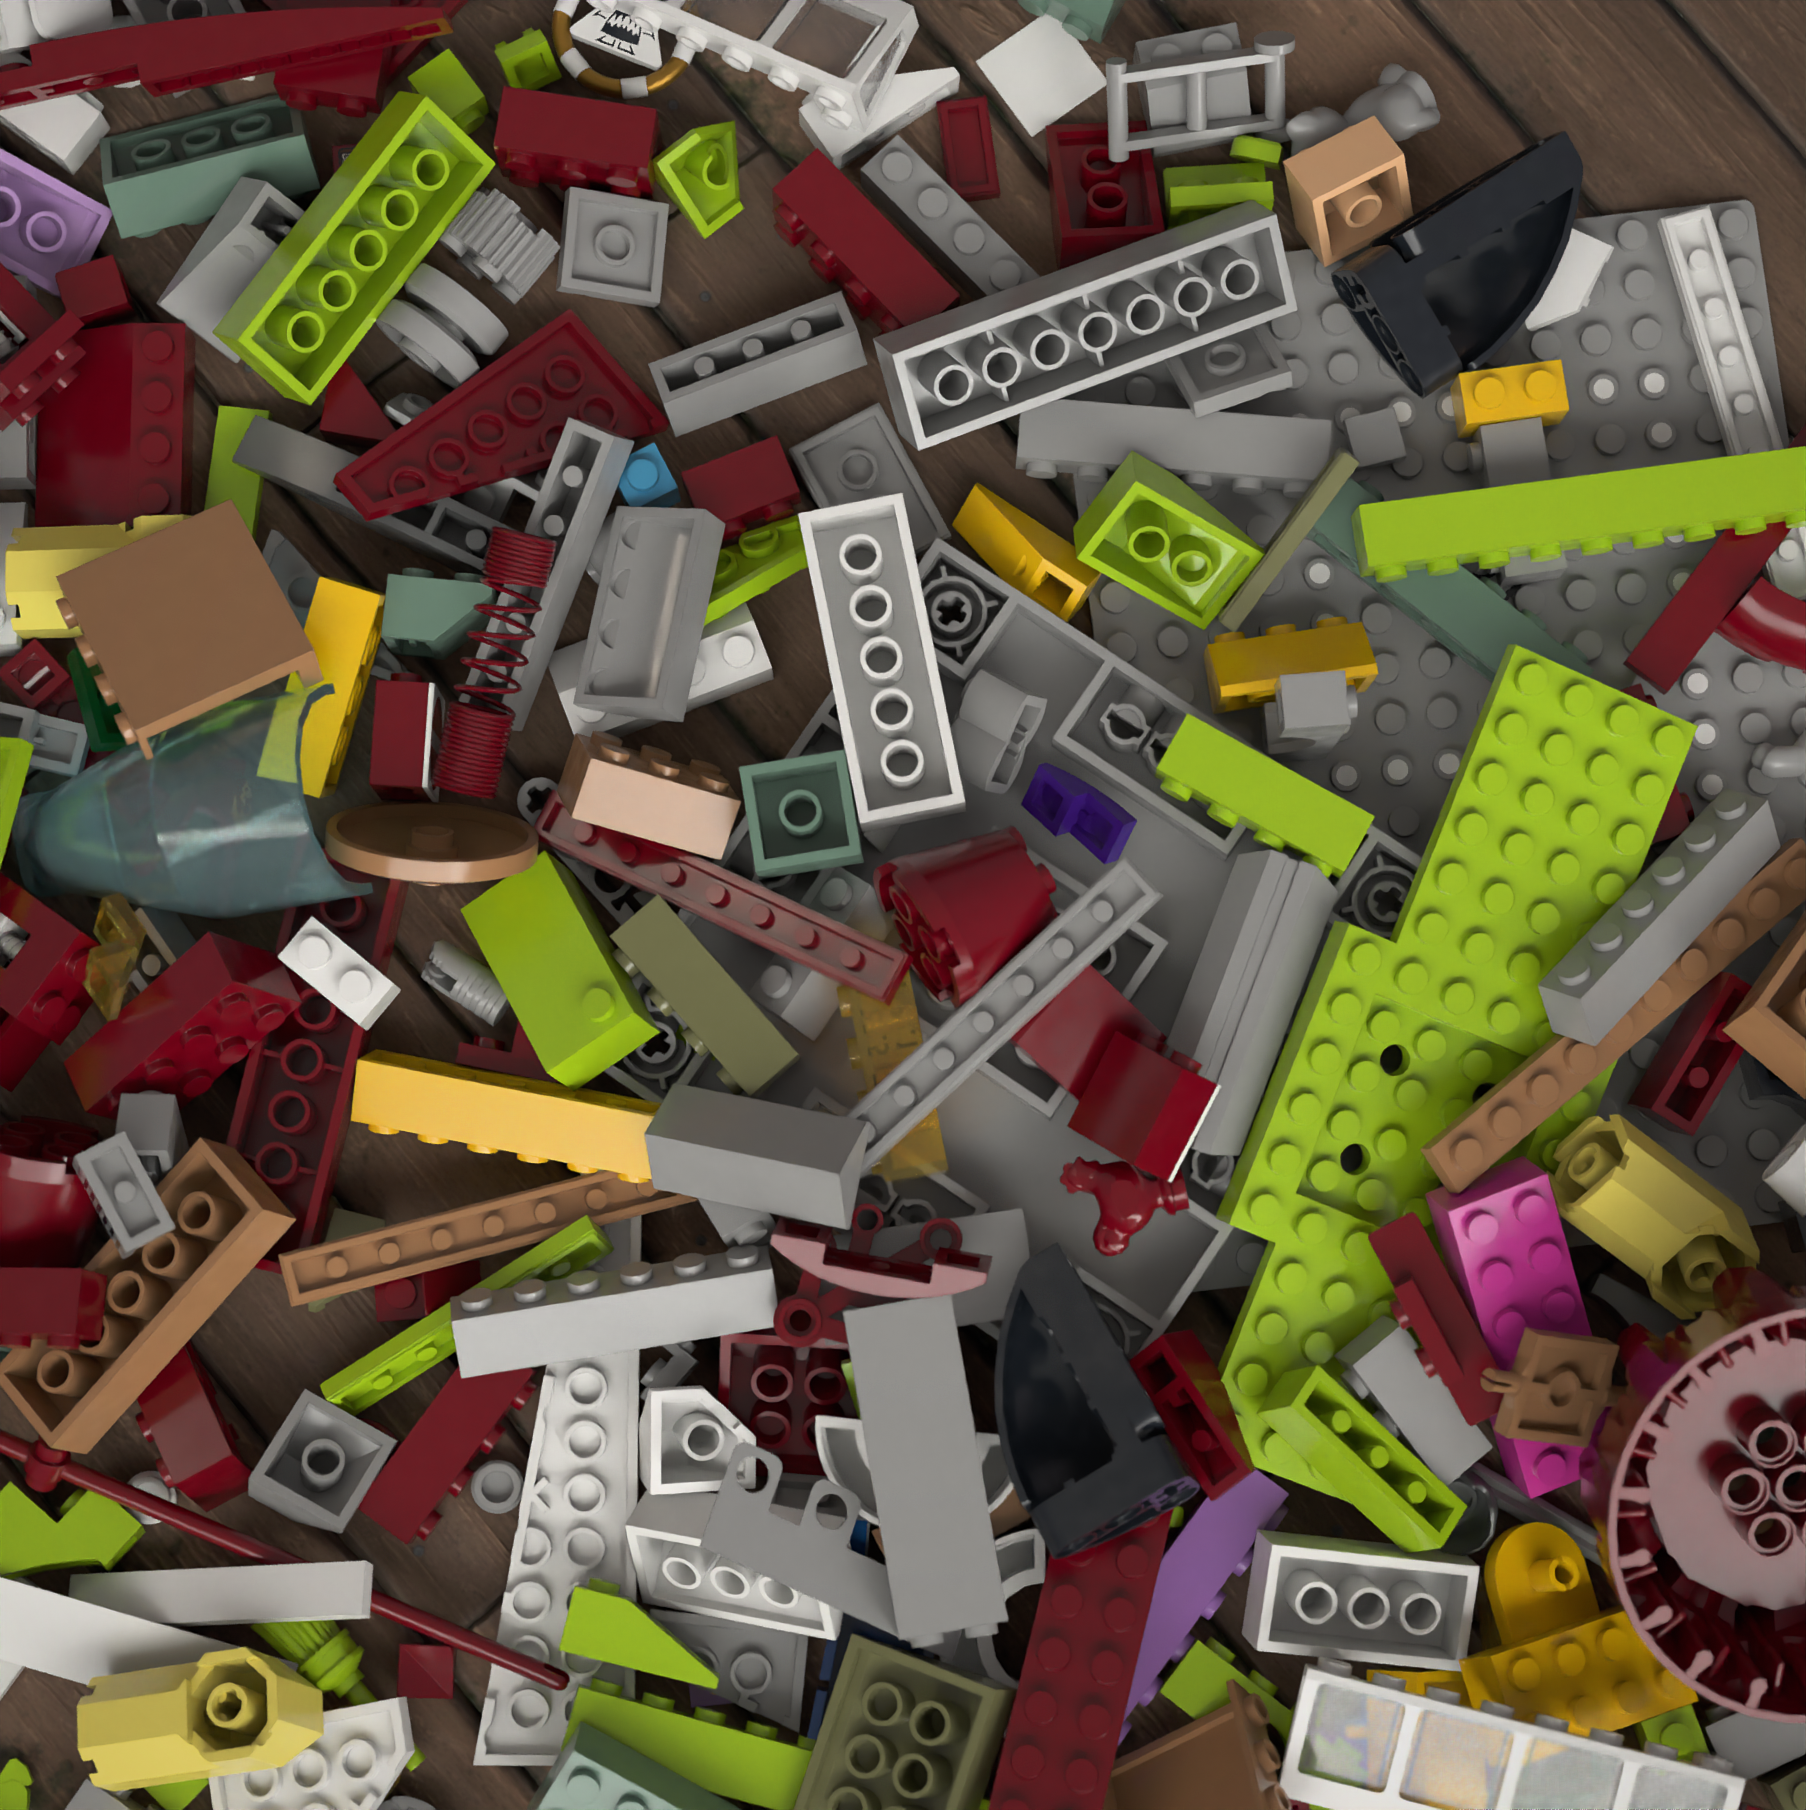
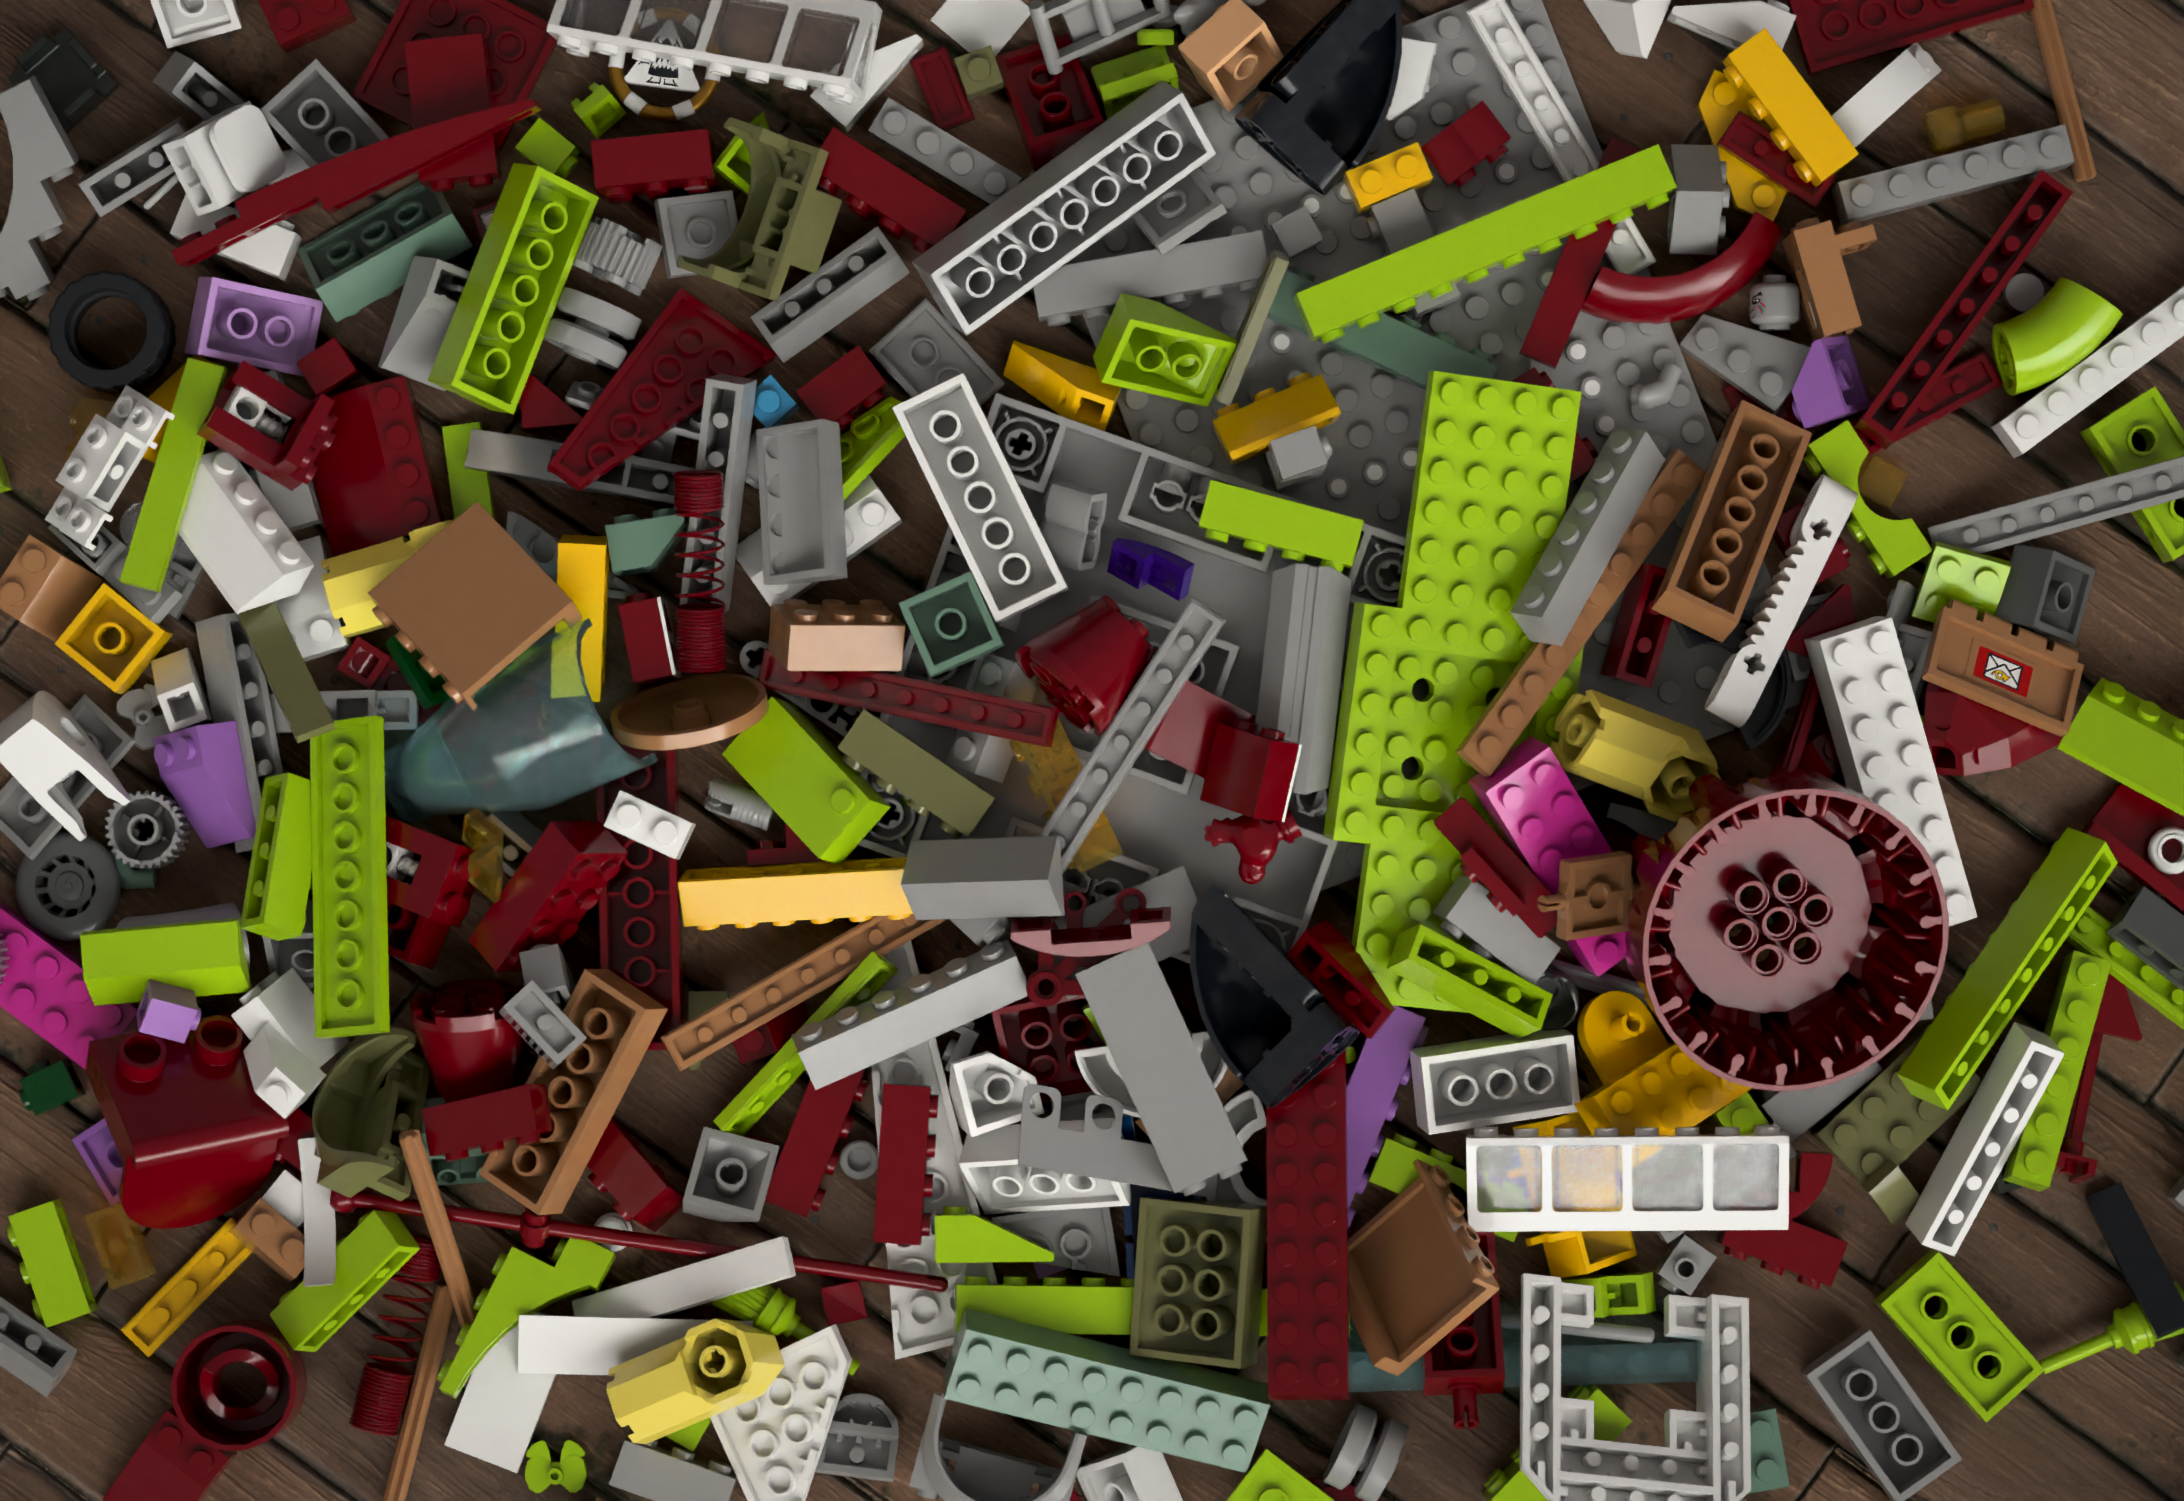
camera: 15 degrees left, 5 degrees up
none -> olive piece [678,117,842,302]
none -> dark red brick [873,1083,939,1245]
none -> olive brick [954,45,1004,101]
none -> dark red brick [1421,101,1511,189]

